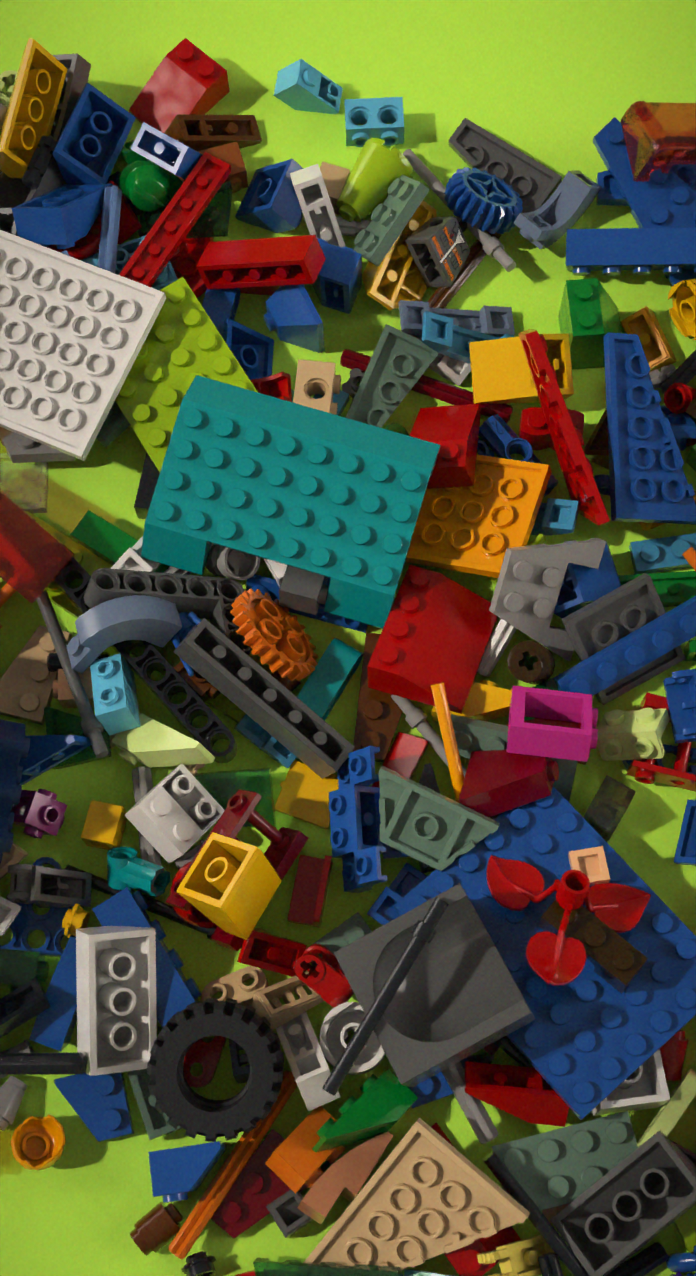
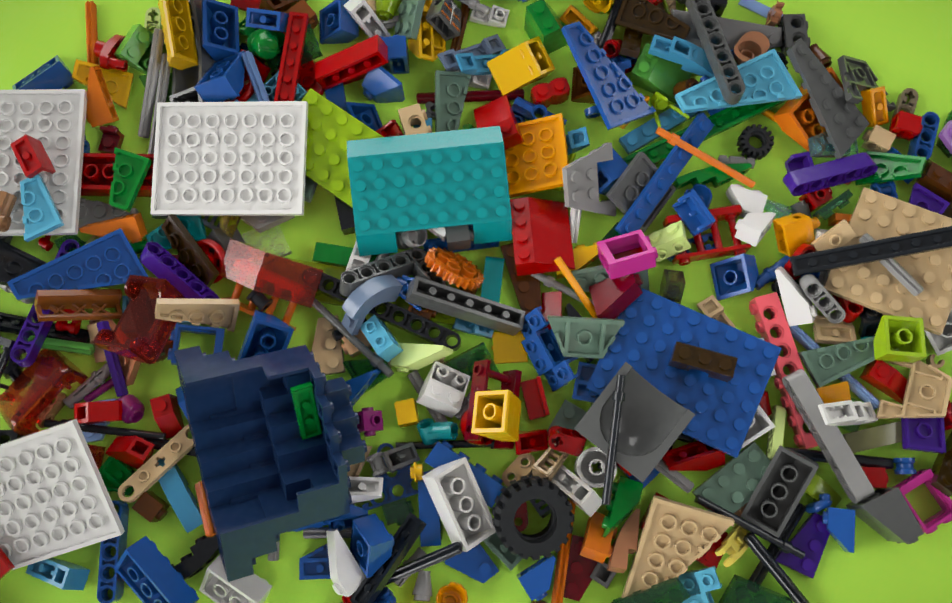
camera: 25 degrees left, 5 degrees up
black axle [22,135,57,189] -> none
red plant [486,855,651,986] -> none
dark brown piece [507,640,555,685] -> none
red wing [518,329,610,525] -> none
light nougat plate [568,846,610,886] -> none
none -> white slope [469,5,510,28]
none -> tan slope [697,295,736,328]

